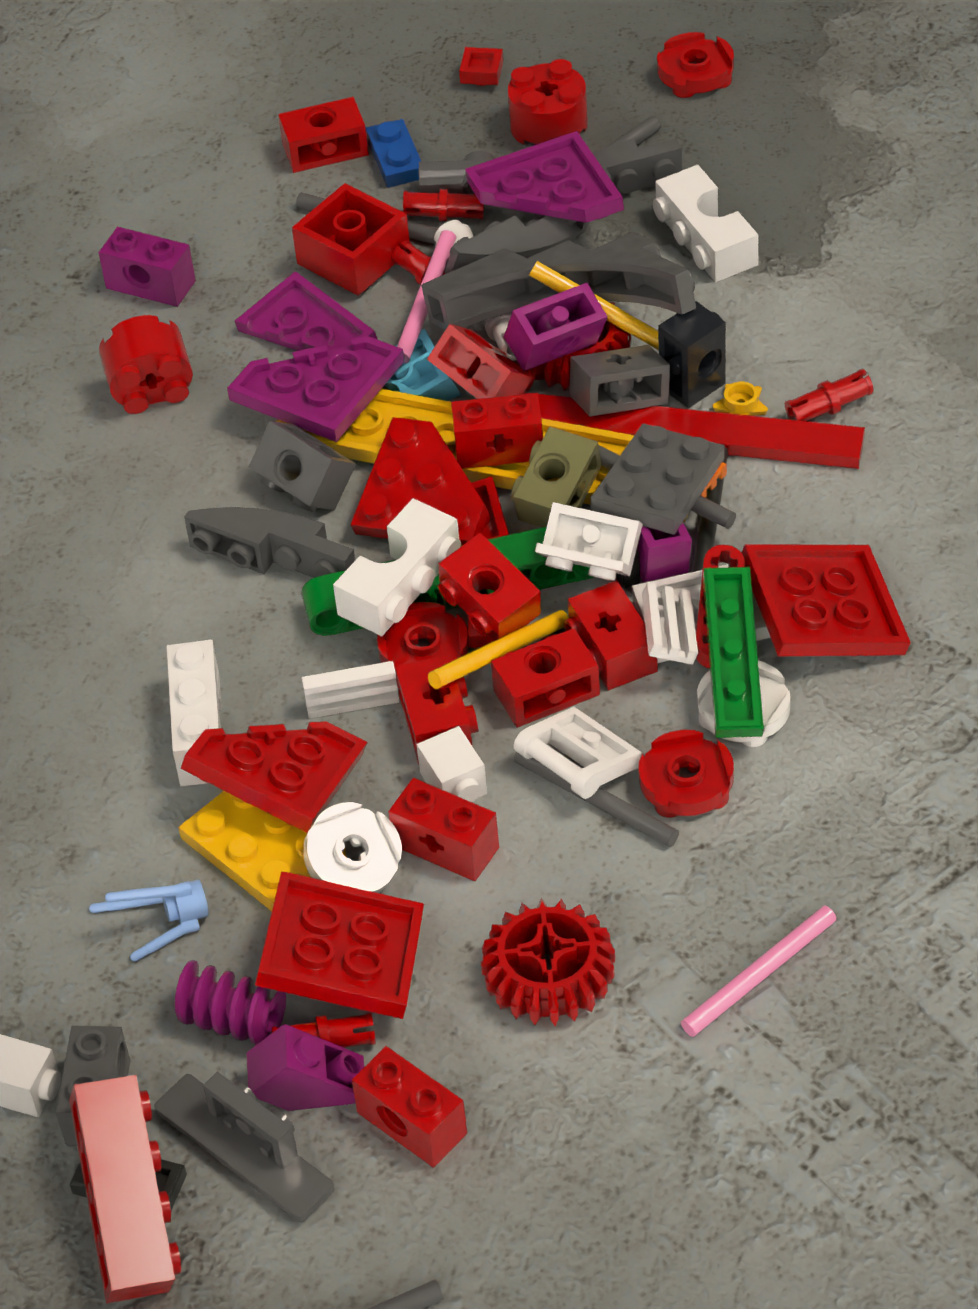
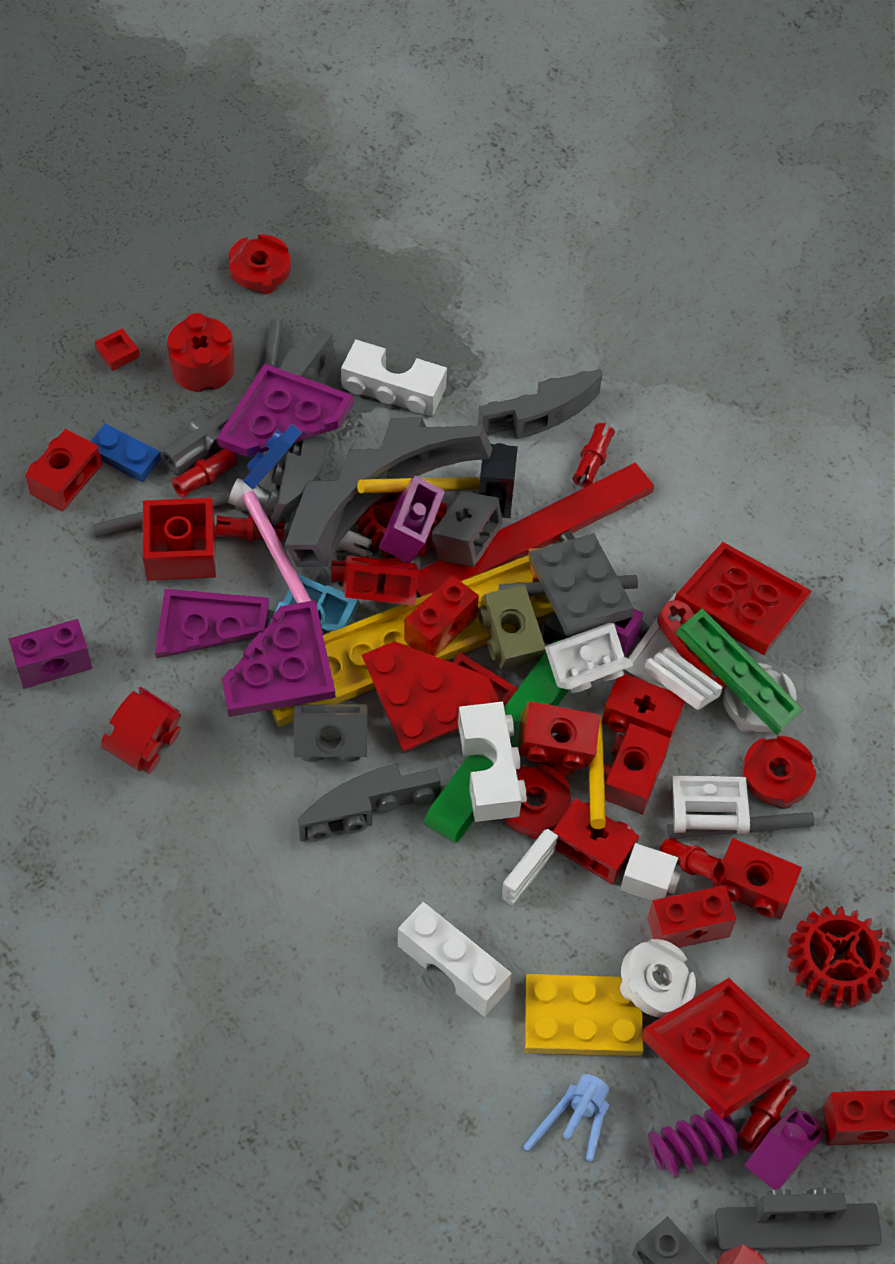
camera: 50 degrees left, 10 degrees up
red plate [180,721,367,833] -> none
yellow plate [712,381,768,416] -> none
none -> blue plate [243,424,302,489]
none -> dark grey slope [478,369,602,439]
none -> red pin [659,838,728,883]
none -> red brick [712,838,803,920]

